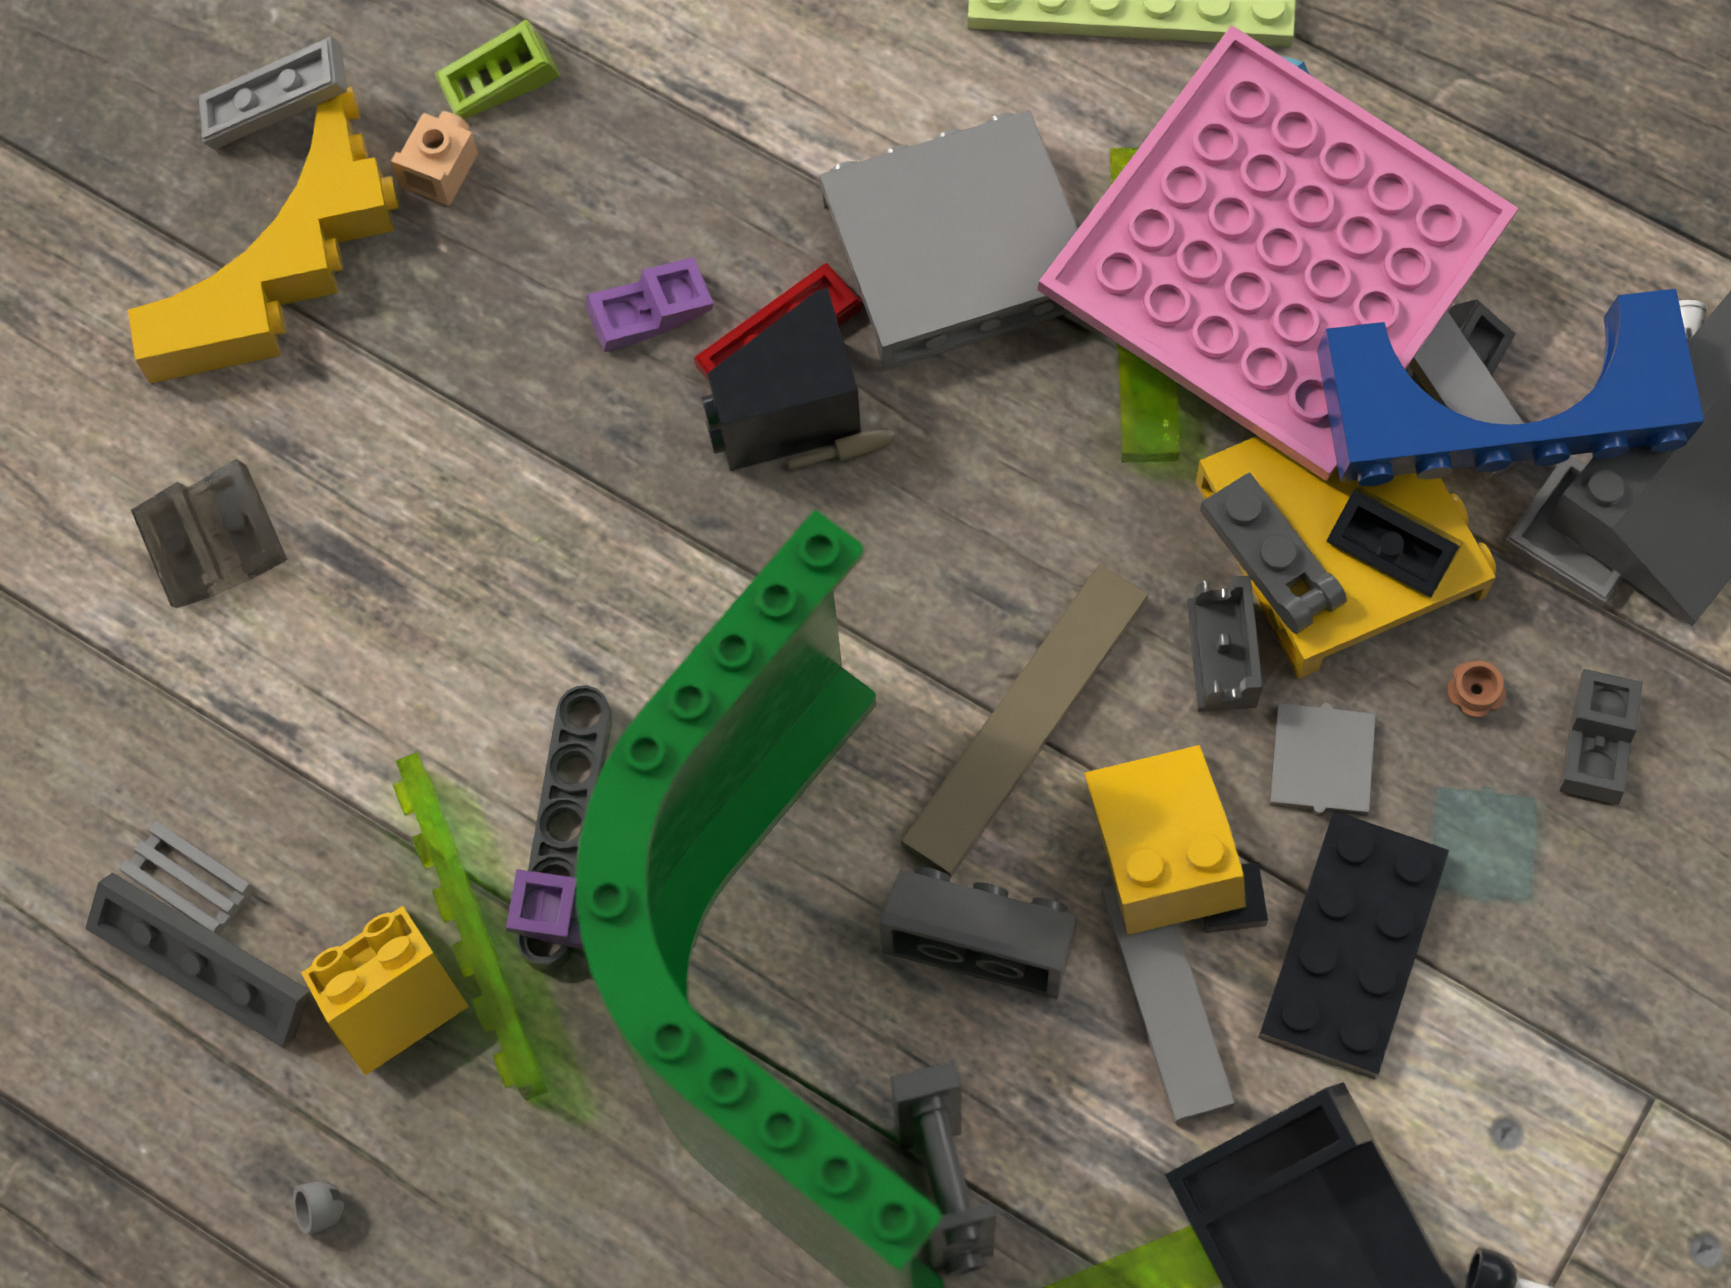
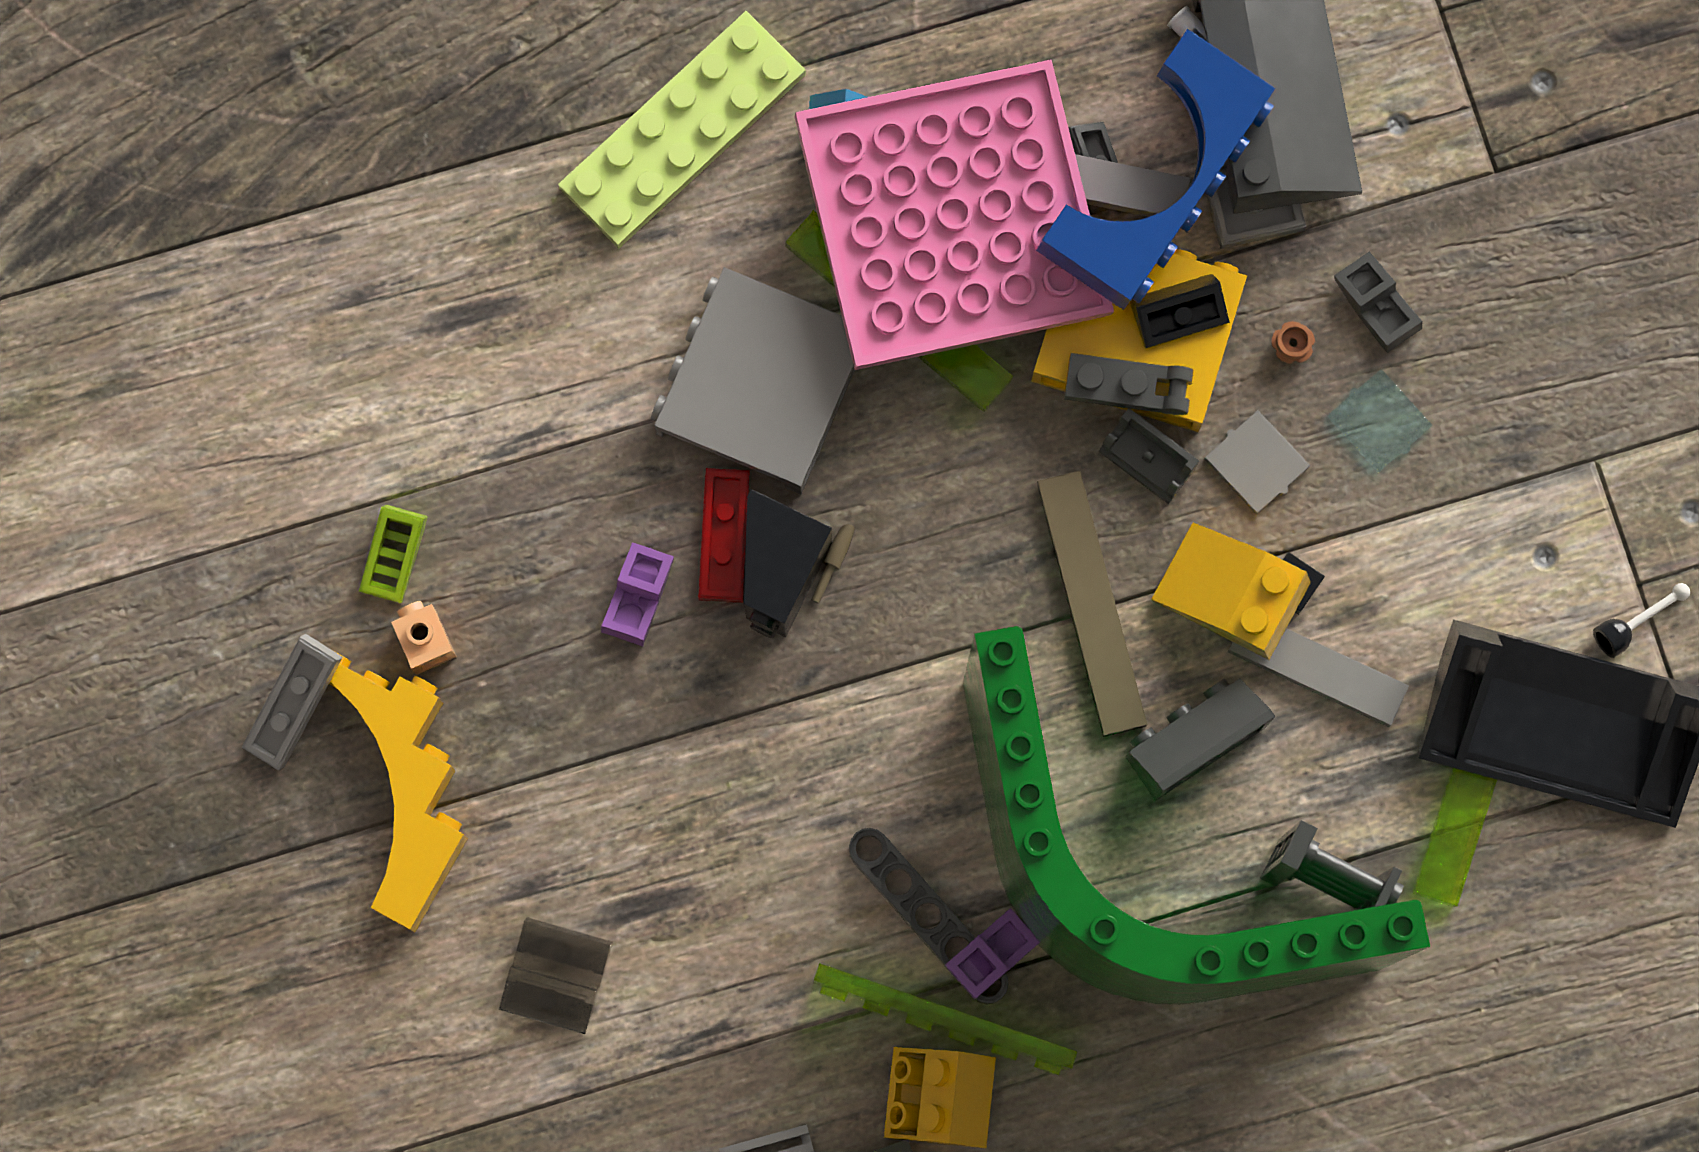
camera: 55 degrees left, 10 degrees up
black plate [1258,811,1449,1079] -> none

